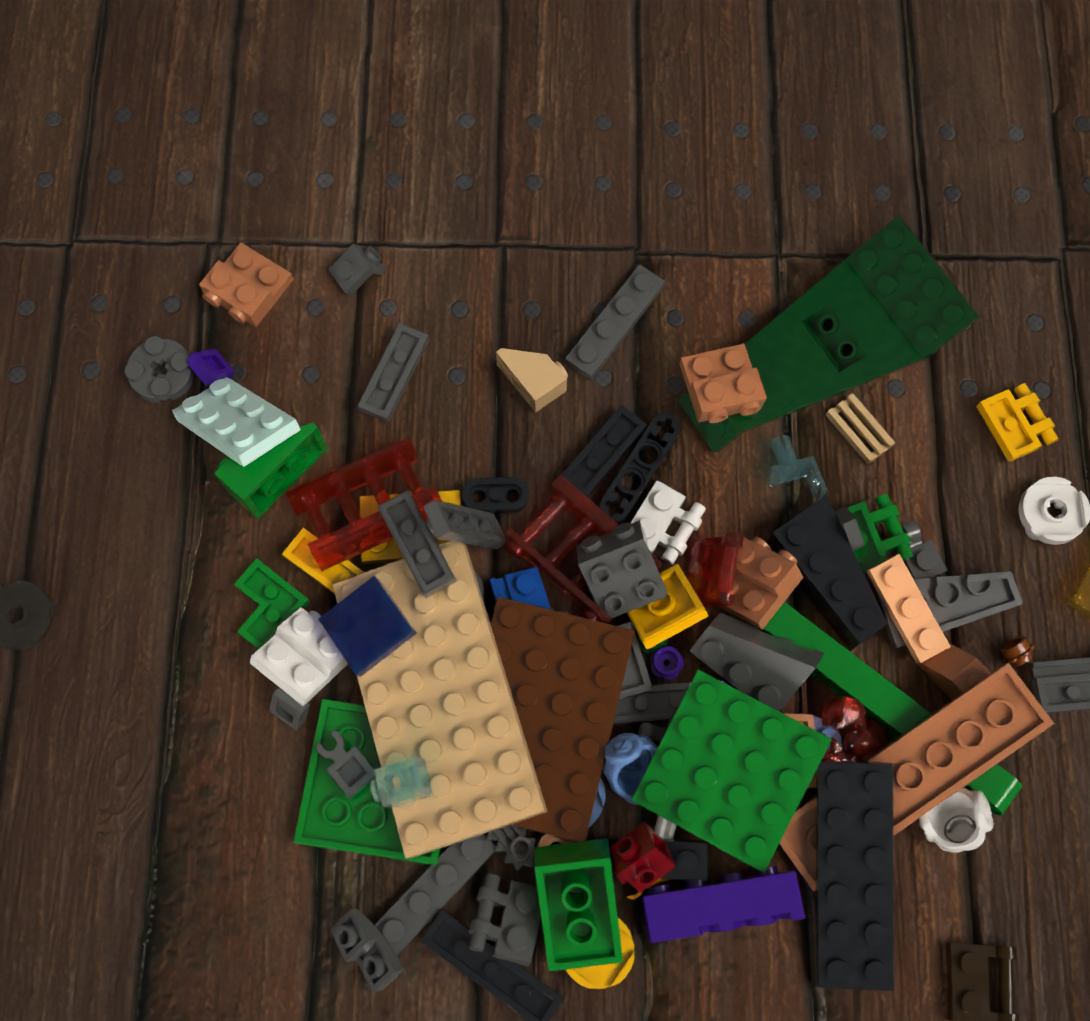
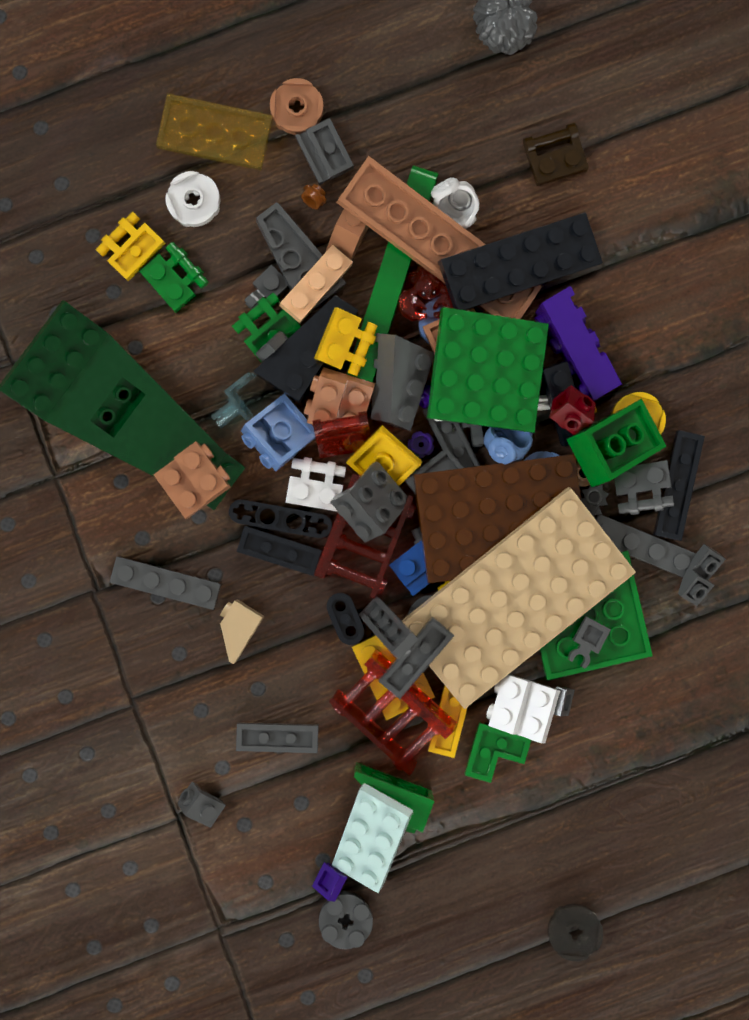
camera: 115 degrees left, 15 degrees up
nougat plate [199,242,294,327] -> none
clear blue plate [318,576,417,677] -> none
clear light blue brick [370,756,433,808] -> none
tan tile [826,393,895,465] -> none
none -> green plate [139,242,209,313]
none -> medium blue plate [241,394,319,471]
none -> yellow plate [314,307,378,376]

